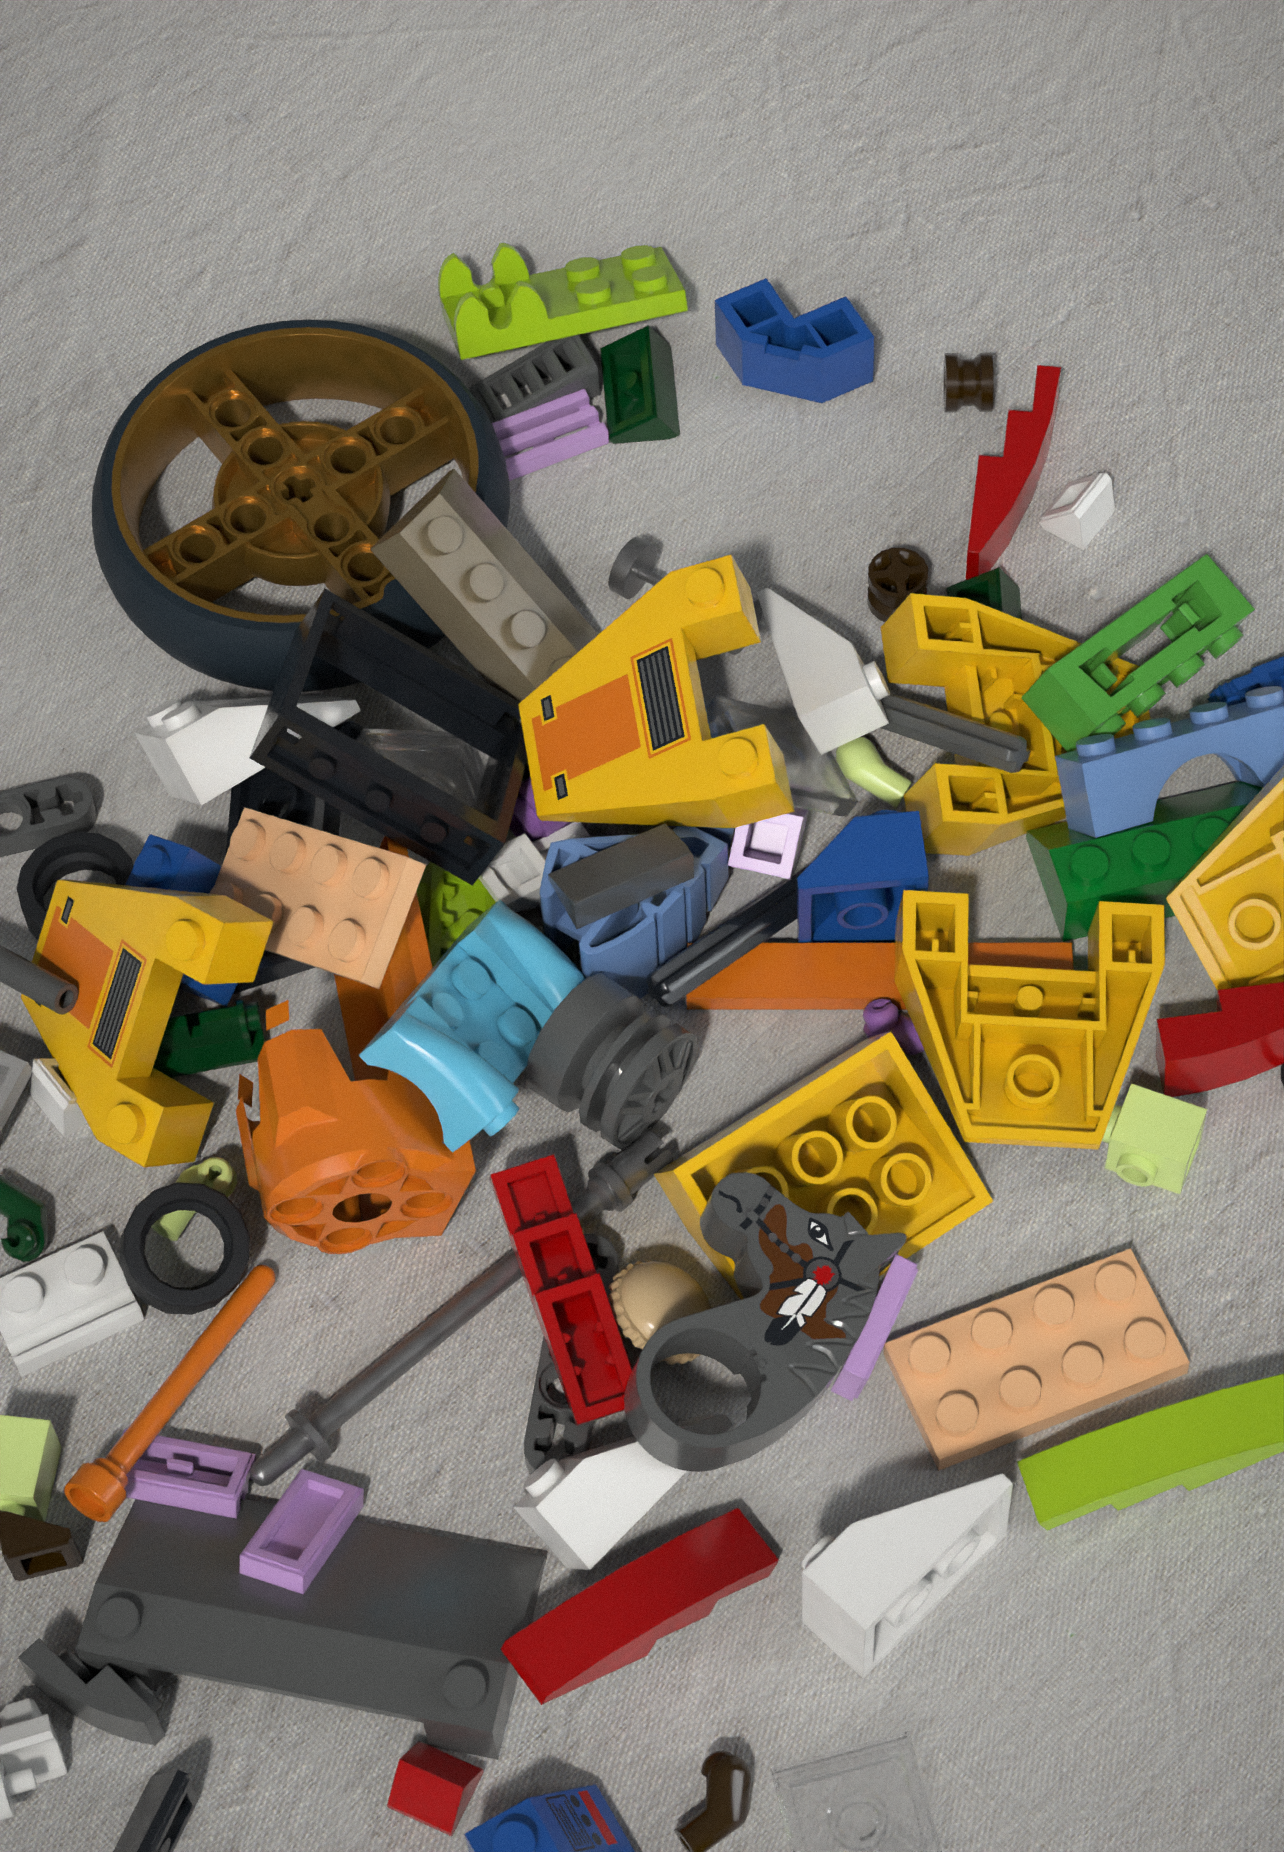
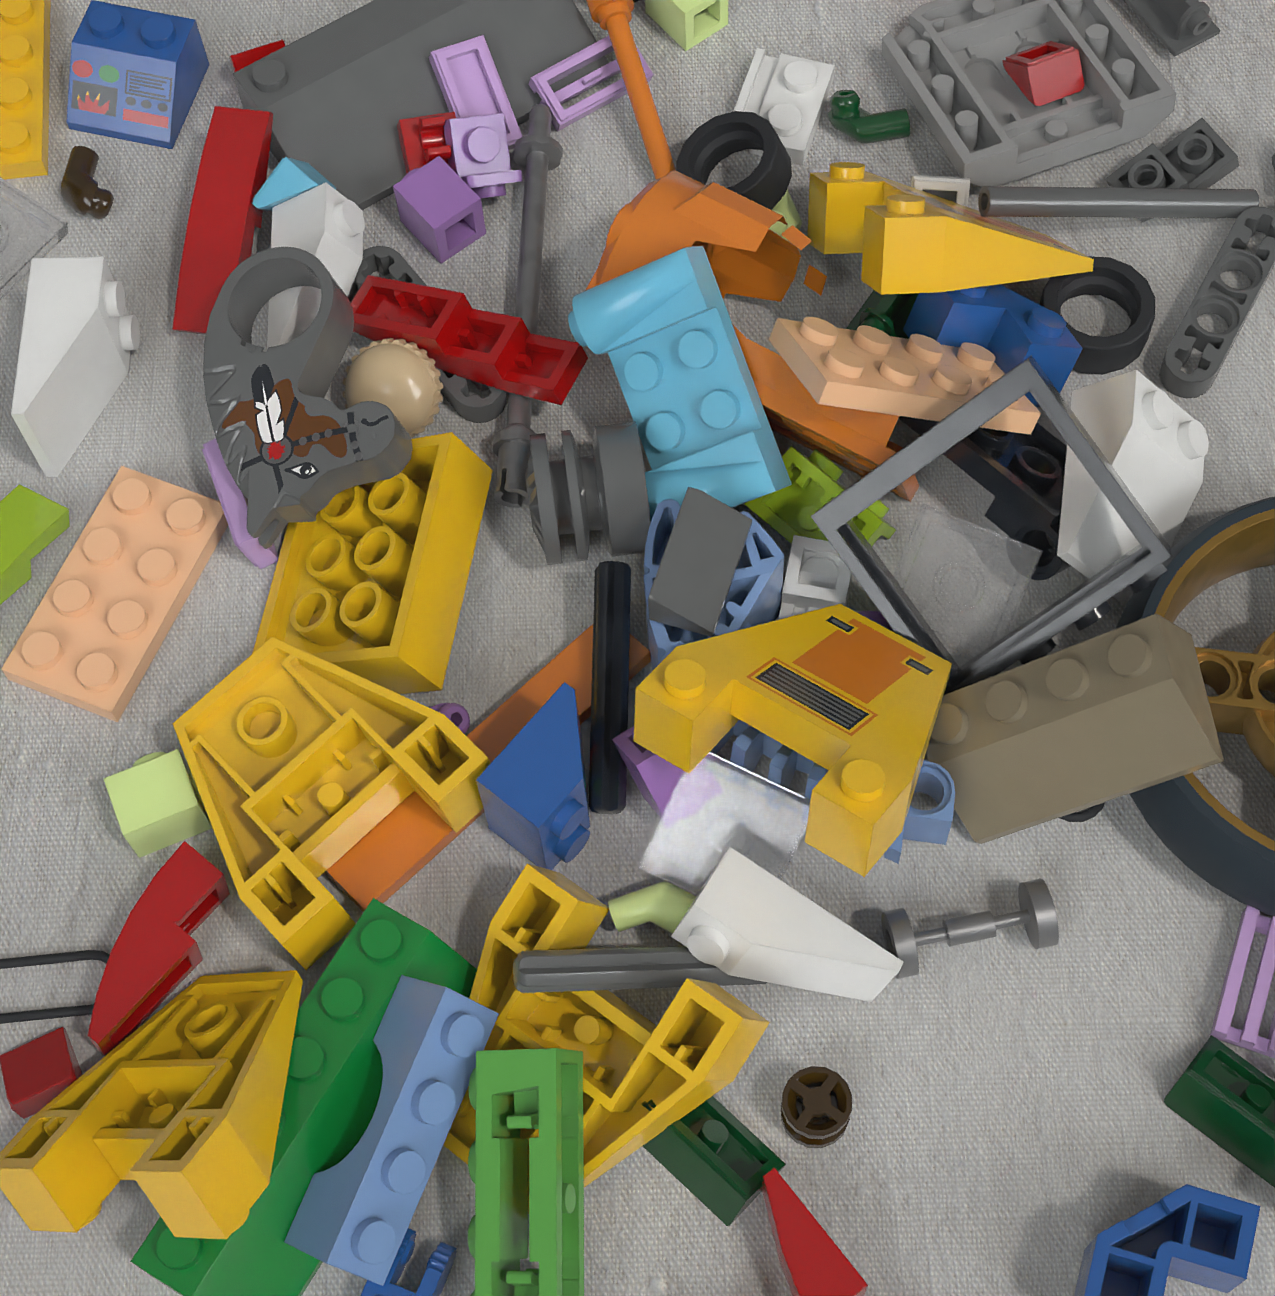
camera: 135 degrees right, 5 degrees up
none -> medium azure slope [252,157,336,212]
none -> medium lavender brick [393,156,486,264]
none -> red tile [397,111,456,173]
none -> bracket [443,113,523,198]

